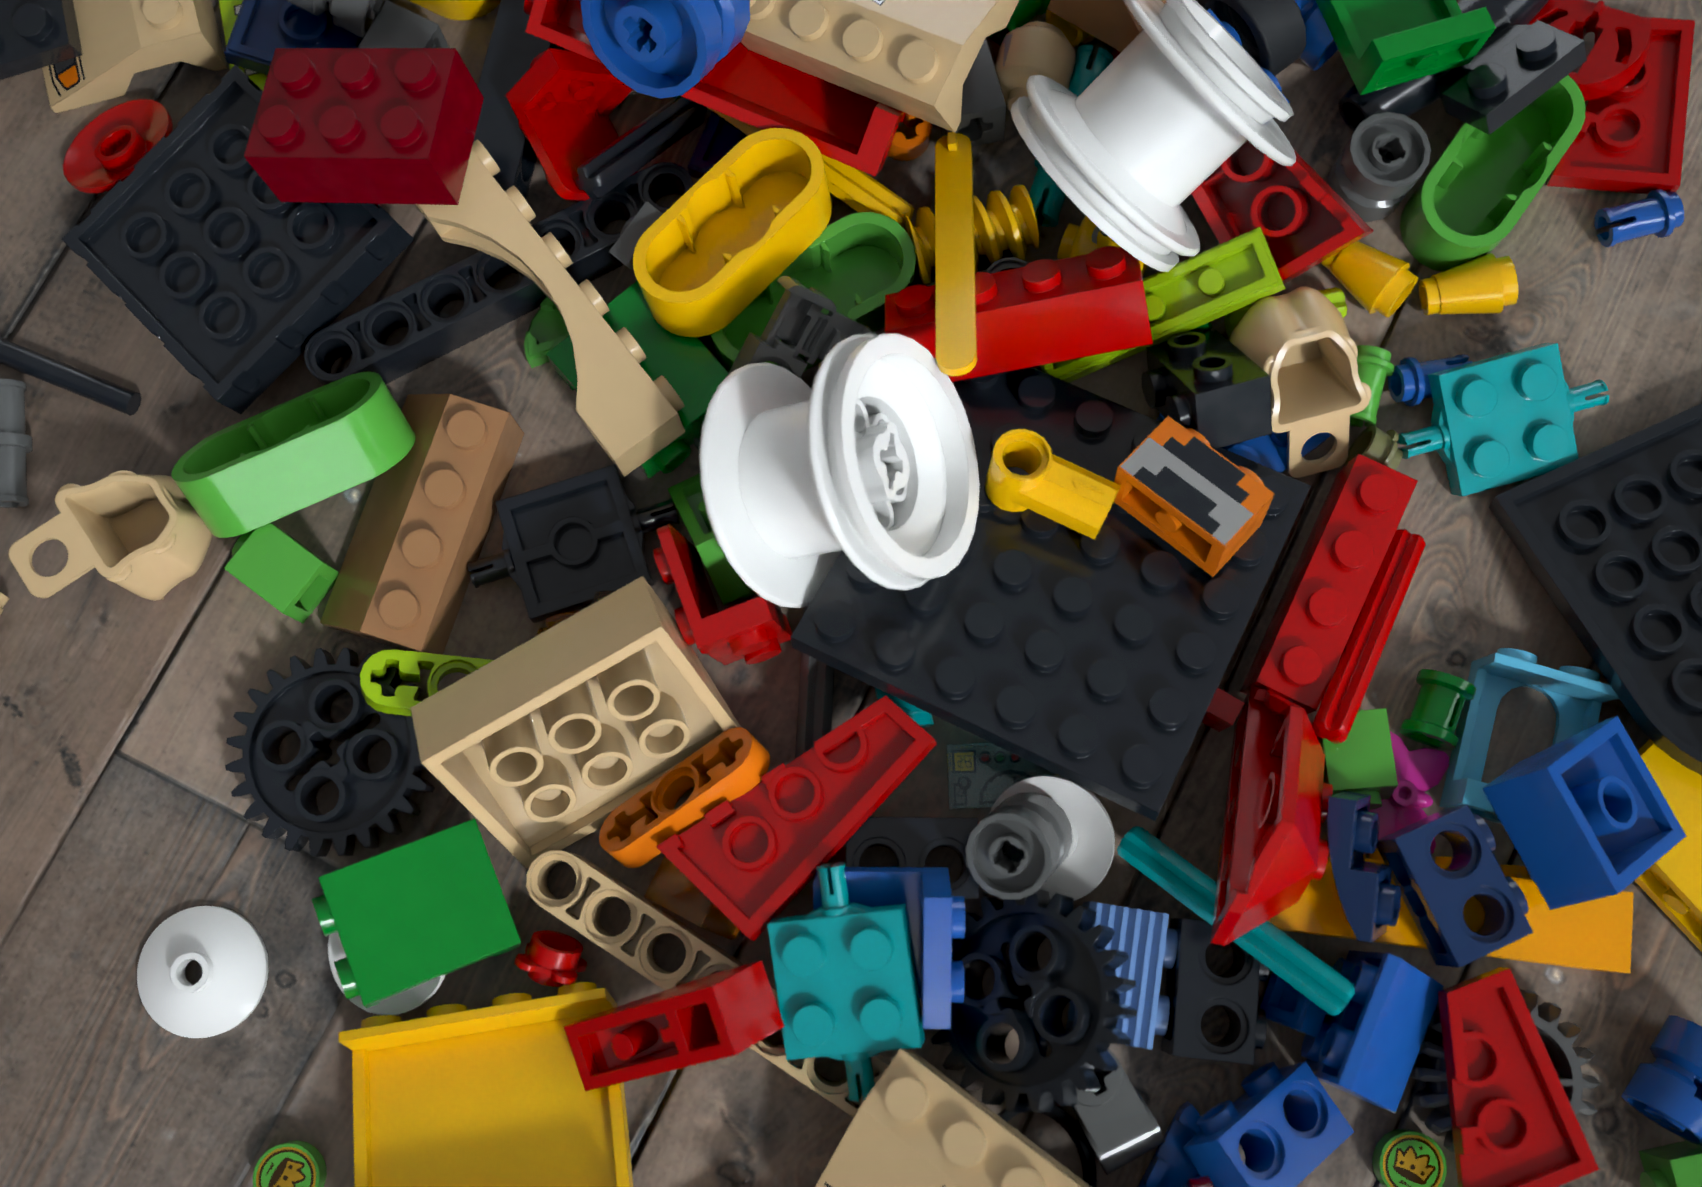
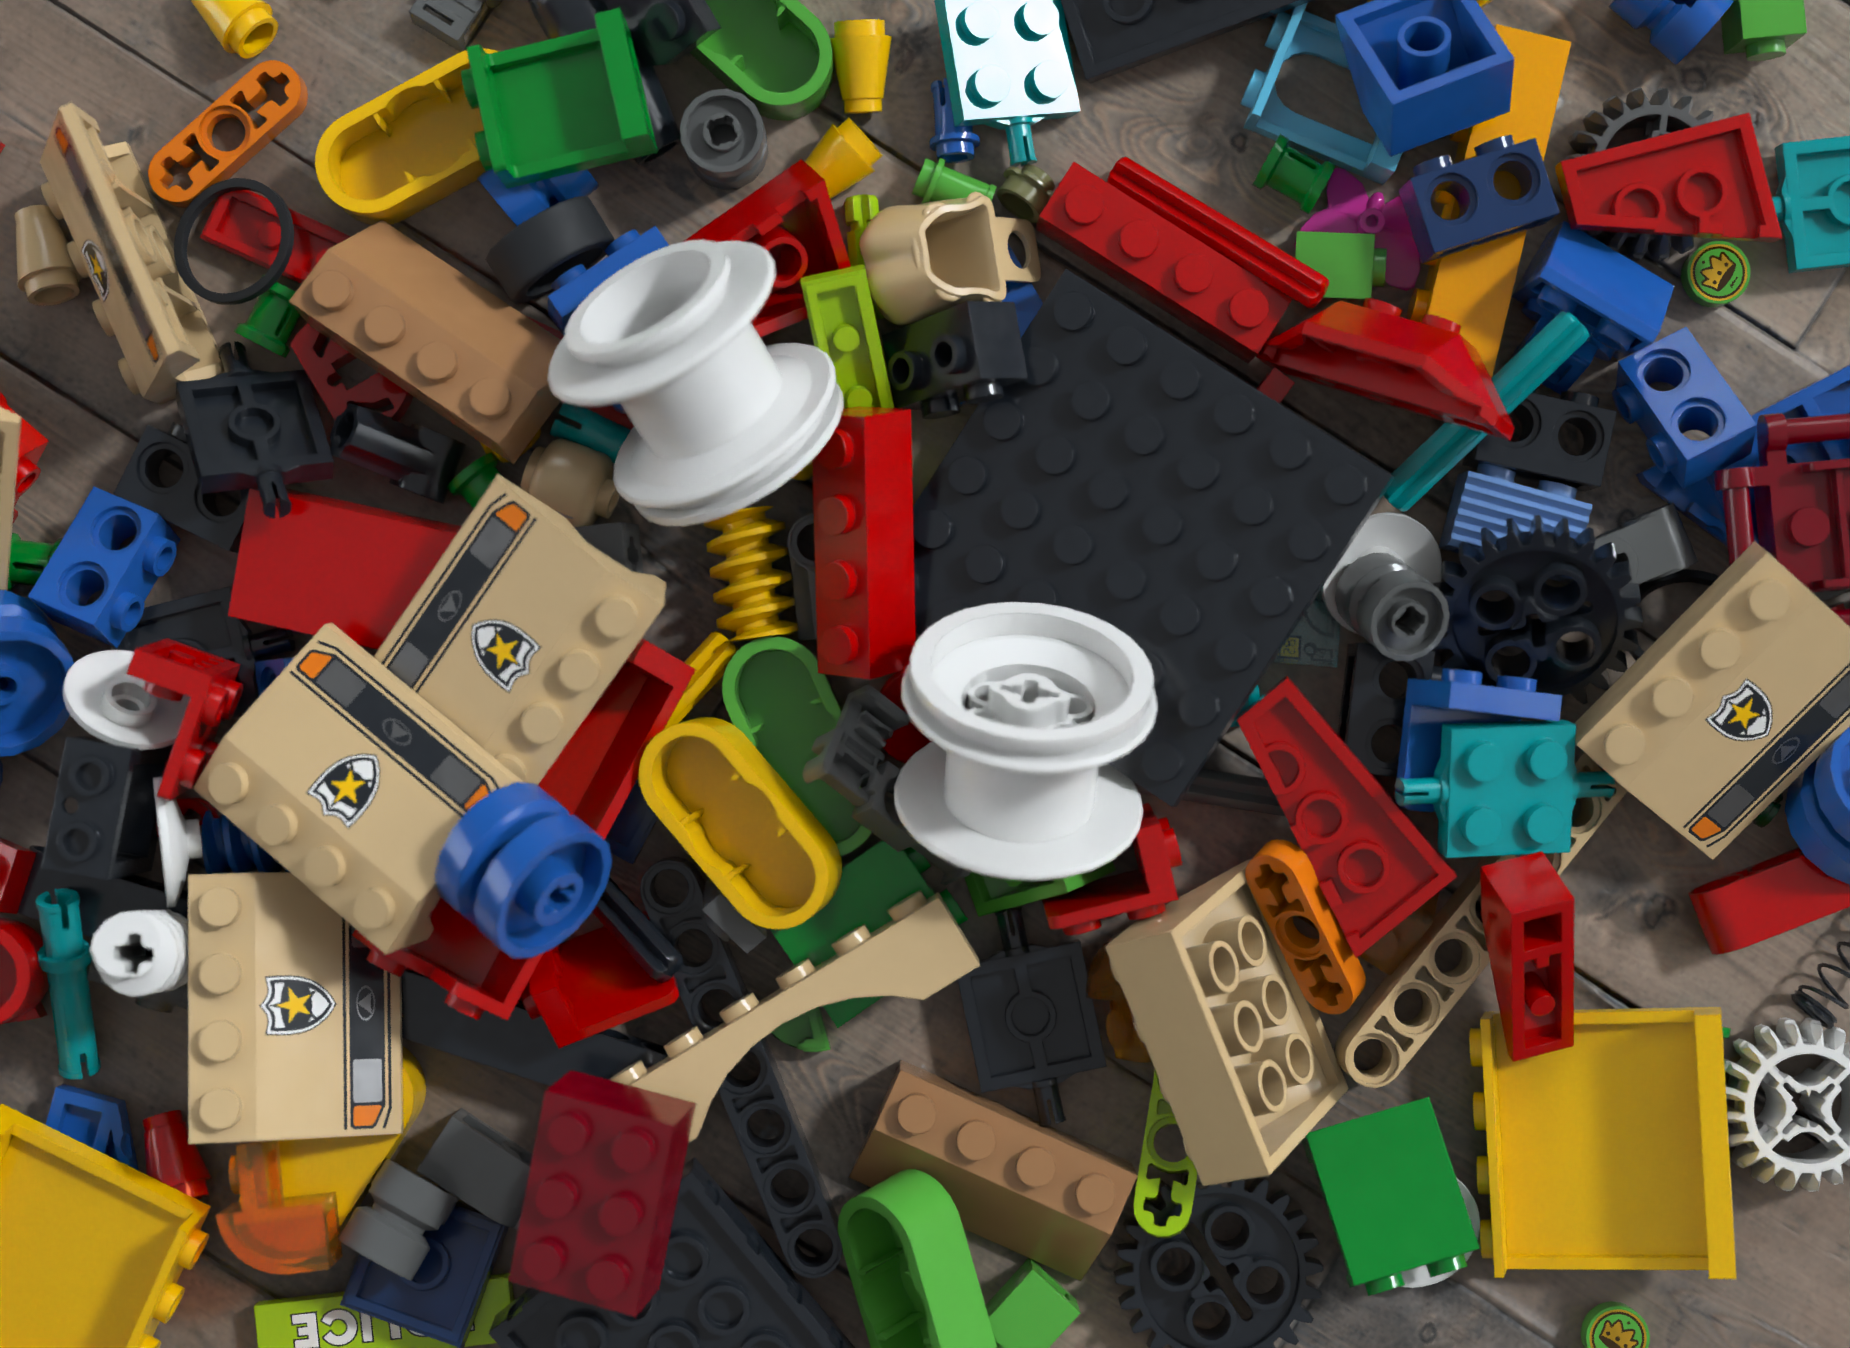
camera: 85 degrees left, 10 degrees up
red plate [514,930,587,987] -> none
yellow piece [935,132,977,376] -> none
yellow piece [984,429,1121,540] -> none
brick [1114,416,1275,577] -> none
dark blue slope [1327,791,1401,943] -> none

